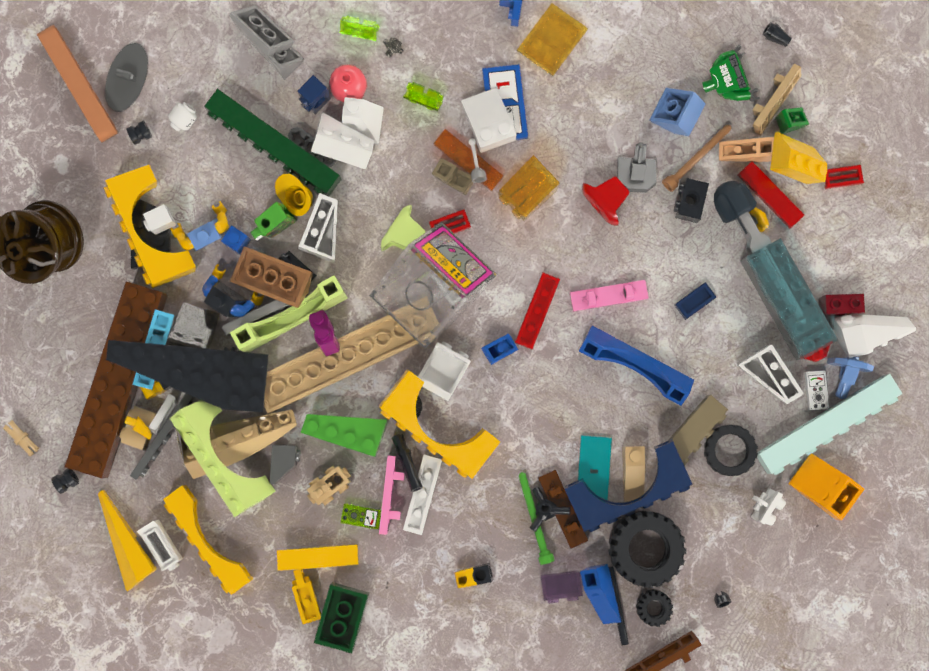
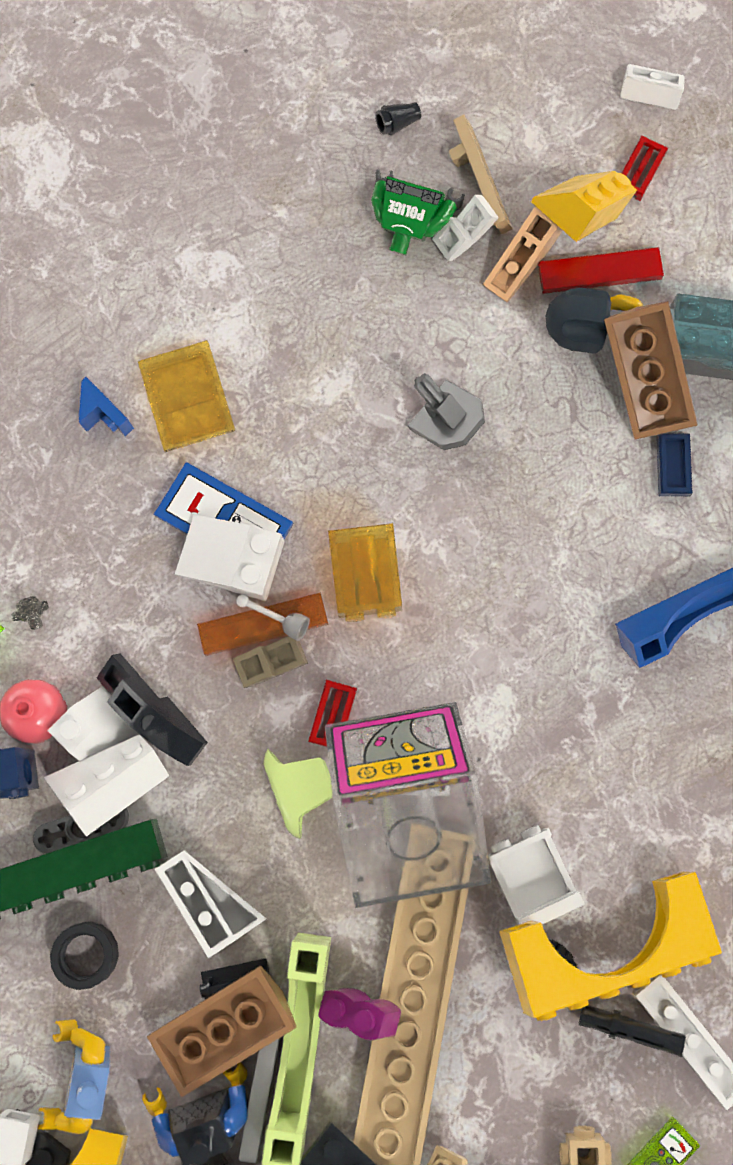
camera: 45 degrees left, 5 degrees down
blue brick [221,225,251,255] -> none
bright green torso [250,202,297,241] -> none
yellow piece [275,174,313,216] -> none
bright green wedge [301,414,388,457] -> none
bright pink hinge [379,455,405,535] -> none
clear neon green hinge [403,82,444,111] -> none
blue slope [481,333,519,365] -> none
red tile [515,272,560,350] -> none
bright pink hinge [570,280,649,312] -> none
red piece [582,176,630,226] -> none
medium blue slope [650,88,706,136] -> none
medium nougat piece [662,125,731,192] -> none
black brick [674,178,709,223] -> none
green slope [775,107,809,134] -> none
none -> black tyre [50,922,119,990]
none -> black slope [96,653,208,766]
none -> white slope [432,195,499,261]
none -> medium nougat slope [604,301,698,439]
none -> white slope [620,64,685,110]

